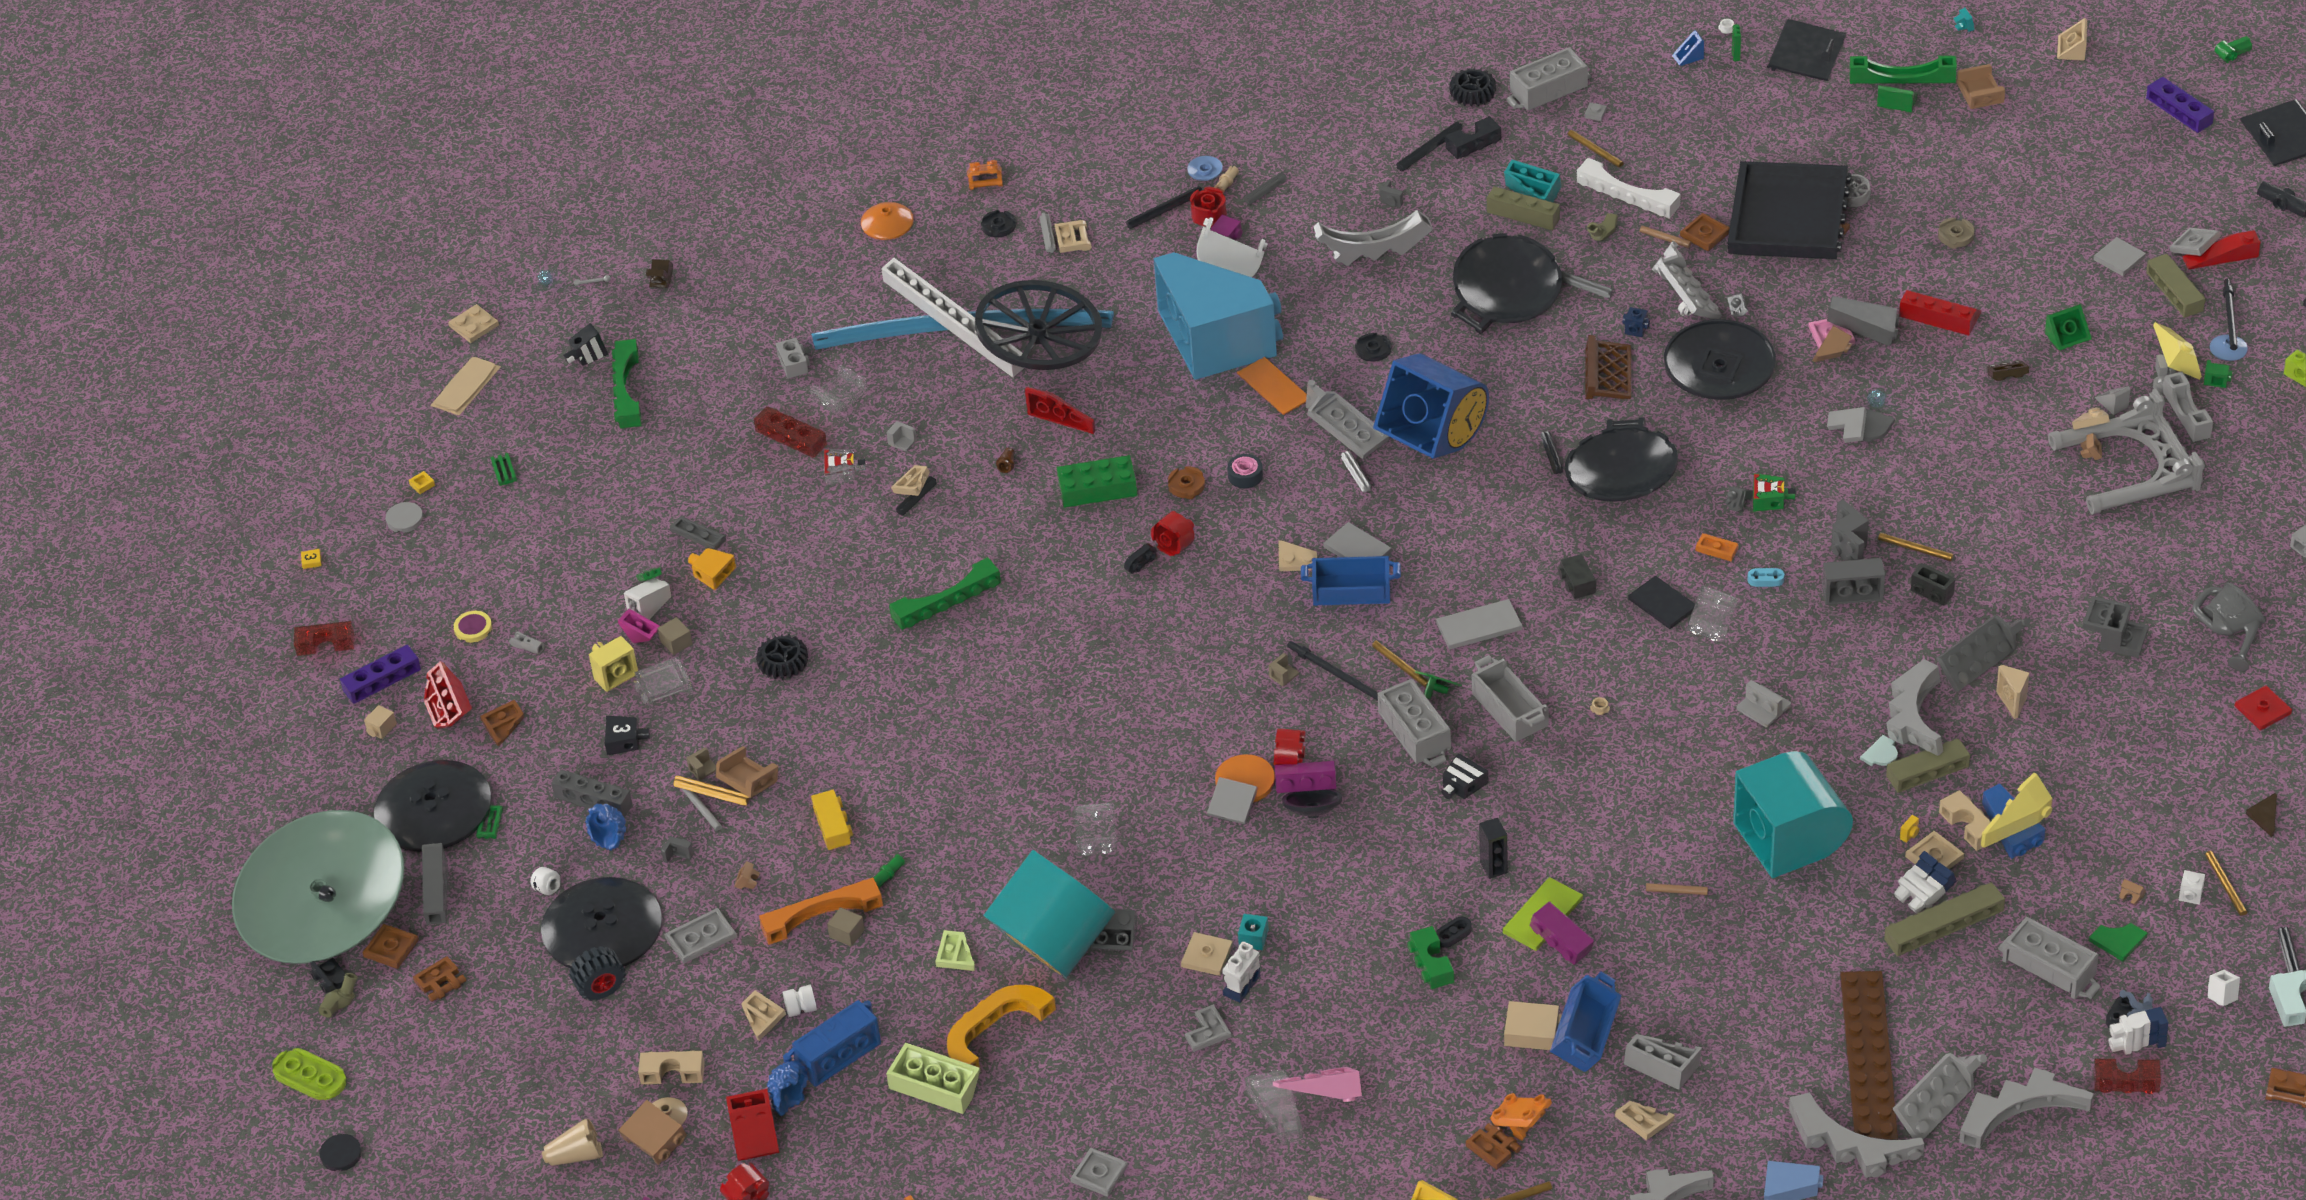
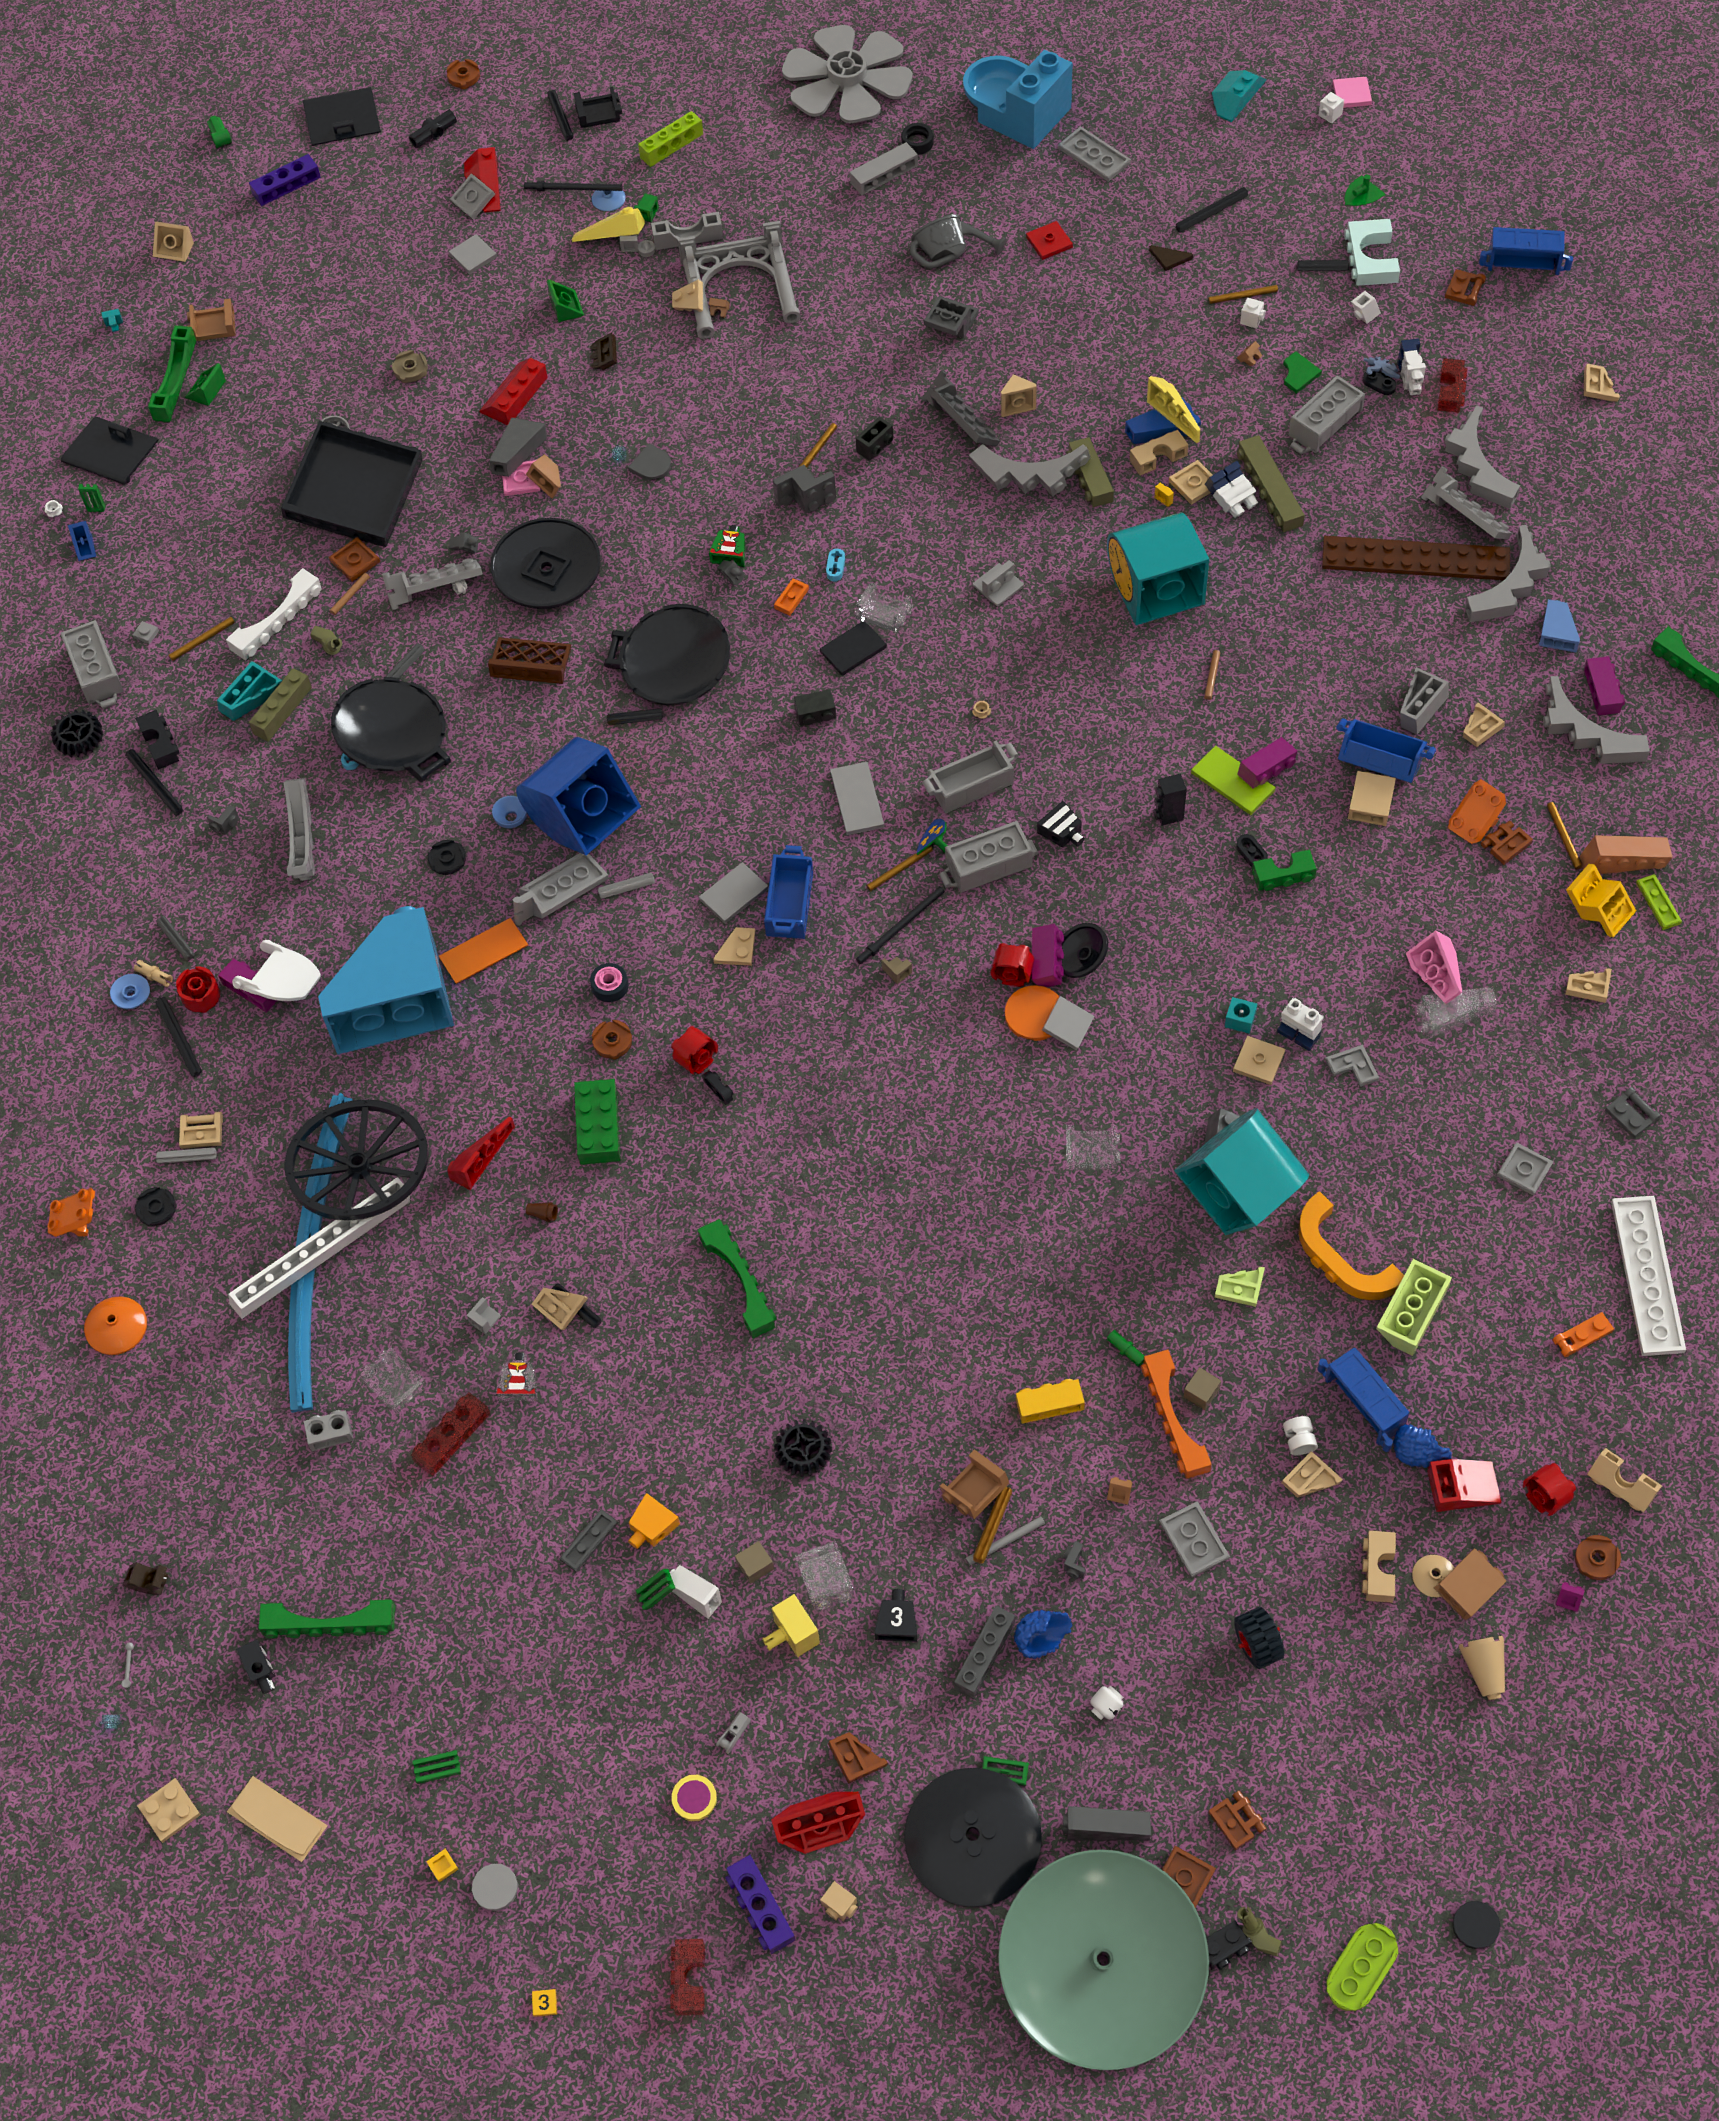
camera: 85 degrees left, 15 degrees up
black hinge [319,885,336,902] -> none
black dish [541,877,662,968] -> none
dark pink slope [618,609,660,643] -> none
dark tan panel [686,747,716,781] -> none
dark blue brick [1622,307,1650,337] -> none
dark grey brick [1822,558,1885,605] -> none
light grey tile [1827,407,1867,443] -> none
light aqua piece [1860,735,1898,766] -> none
light grey slope [2095,386,2130,415] -> none
olive brick [2146,254,2206,318] -> none

